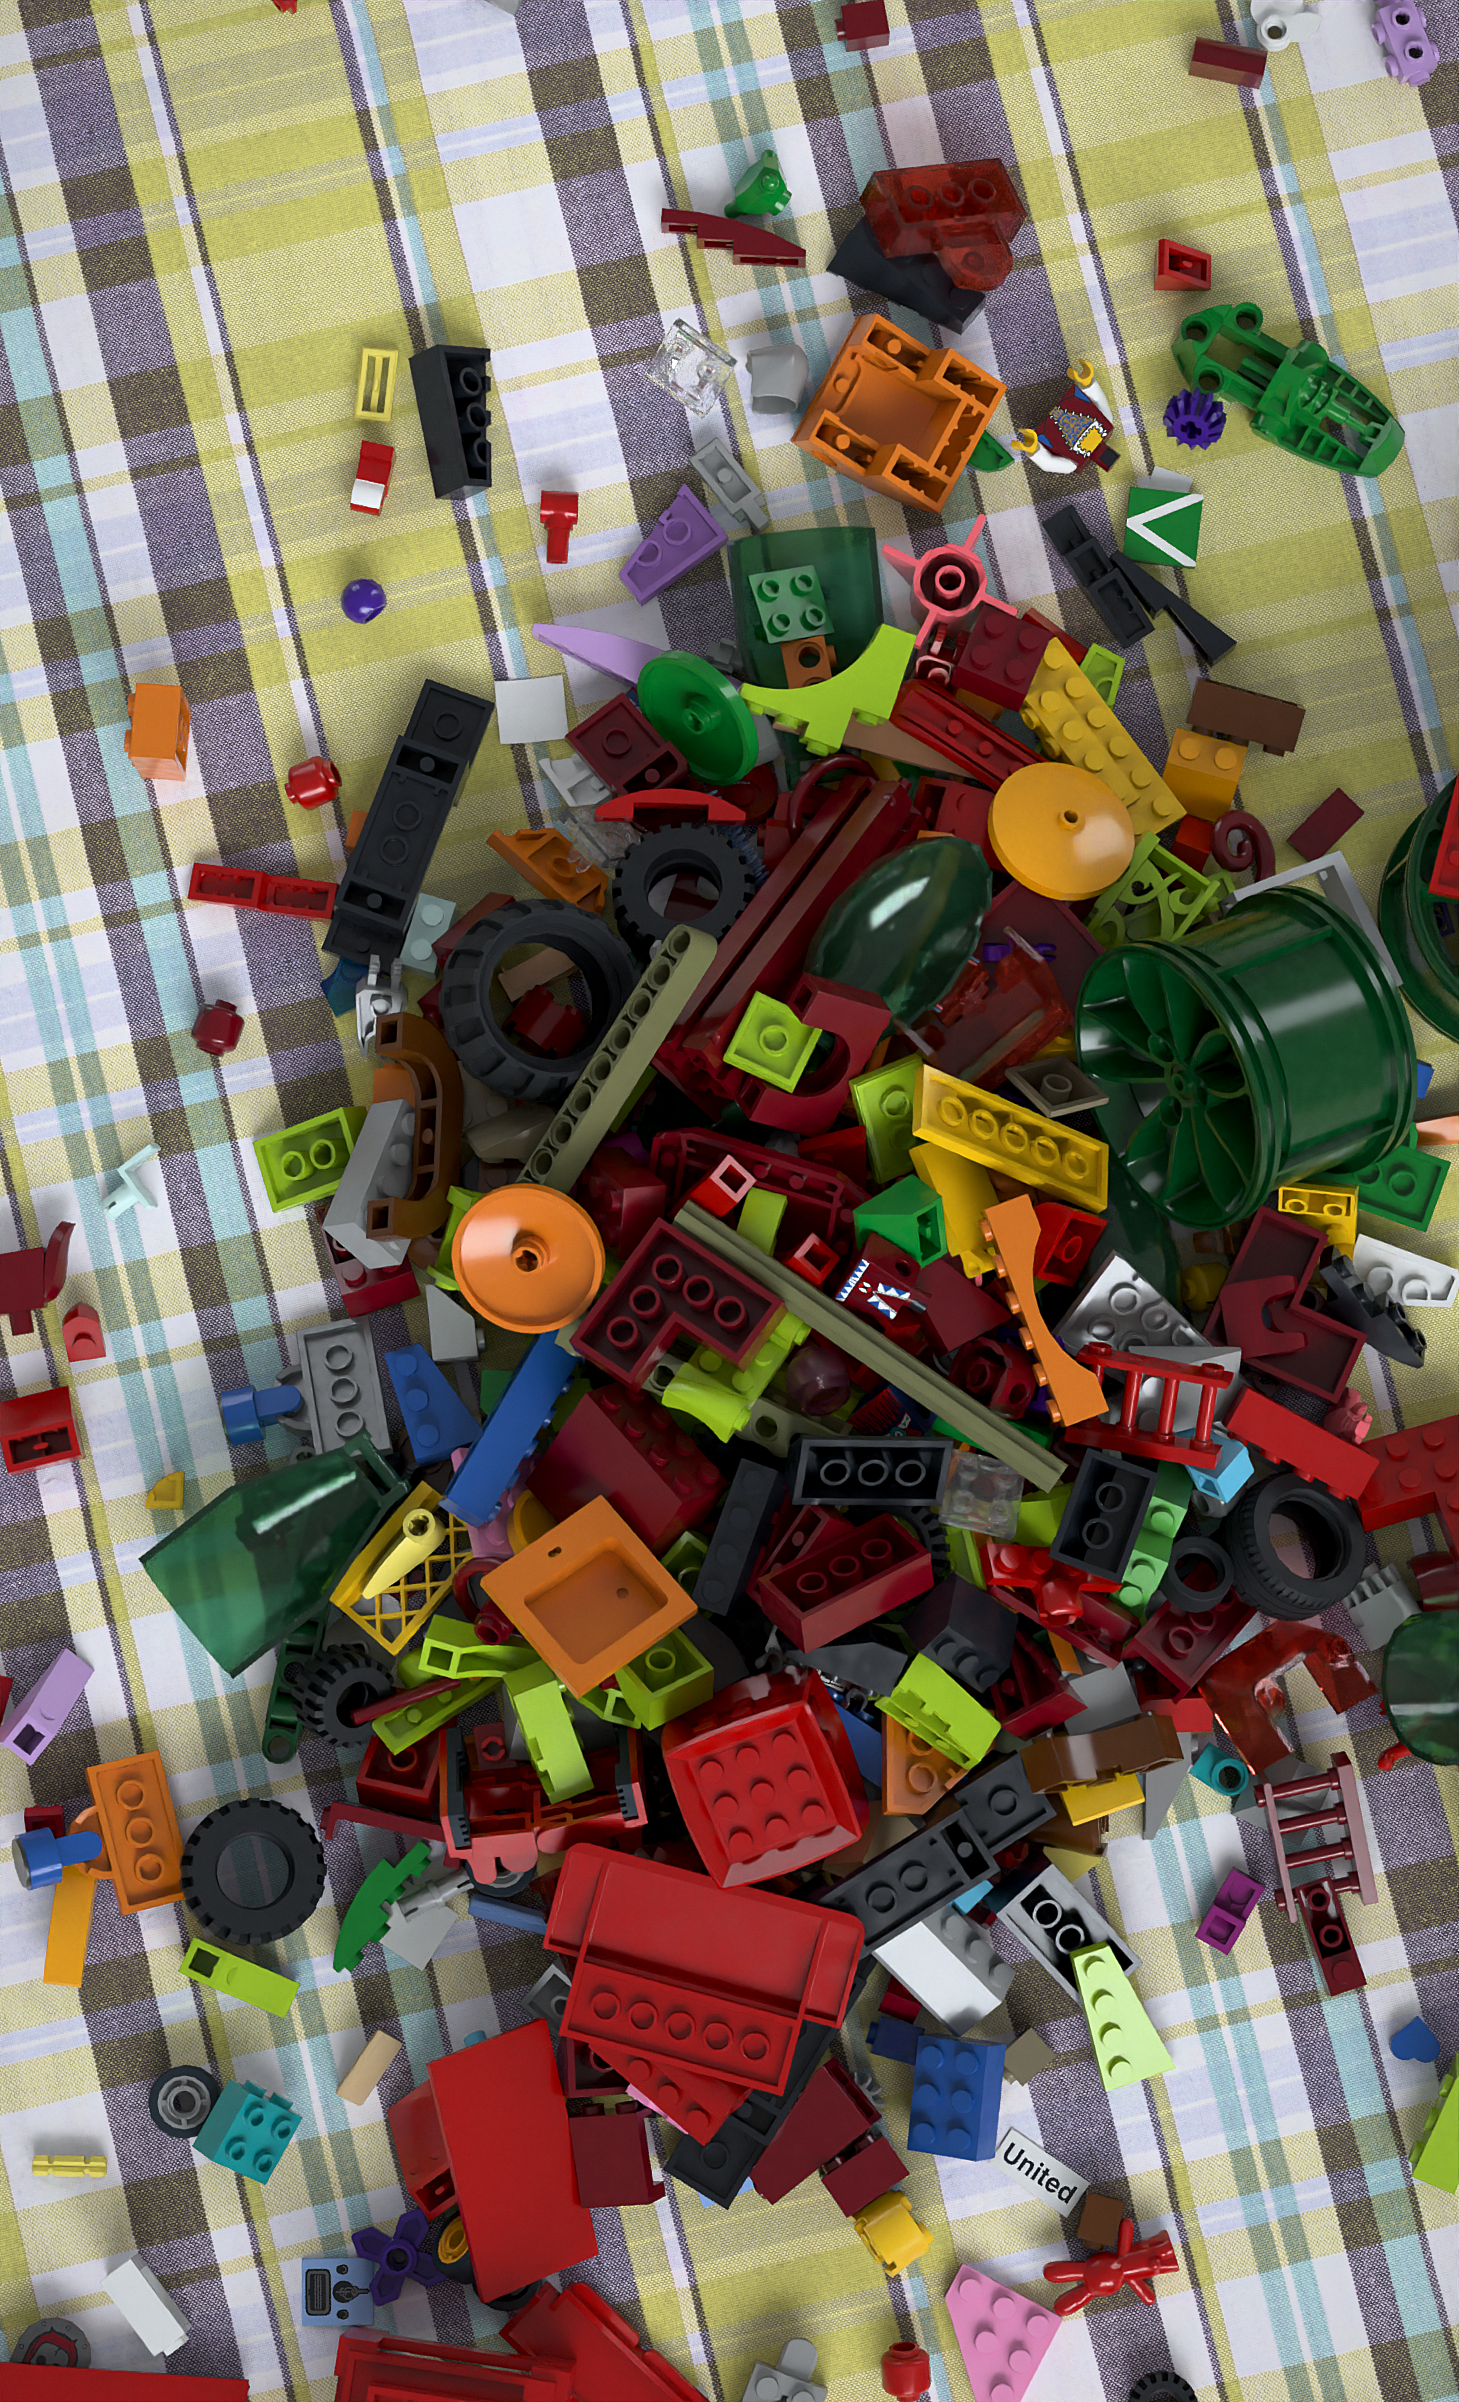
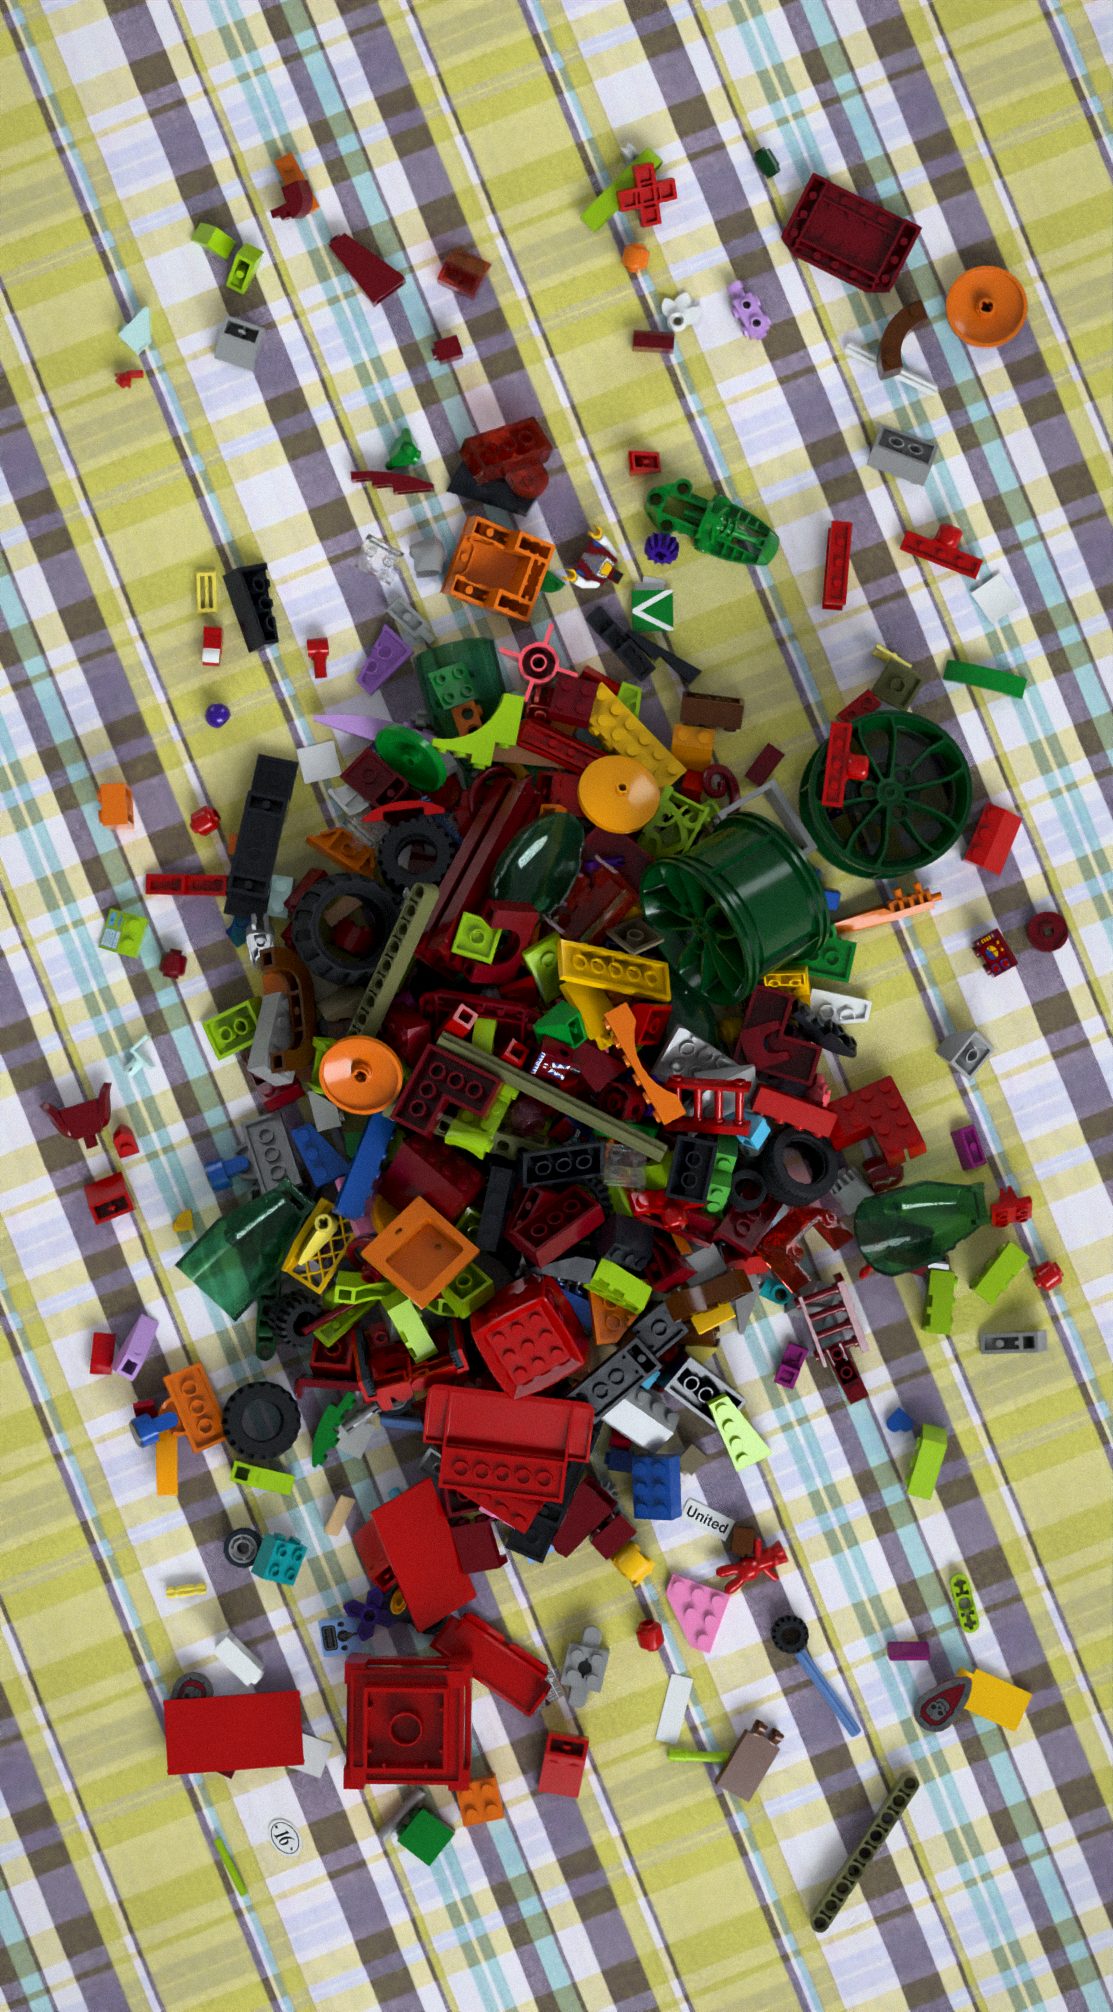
camera: 10 degrees left, 5 degrees up
none -> lime slope [99,908,150,959]

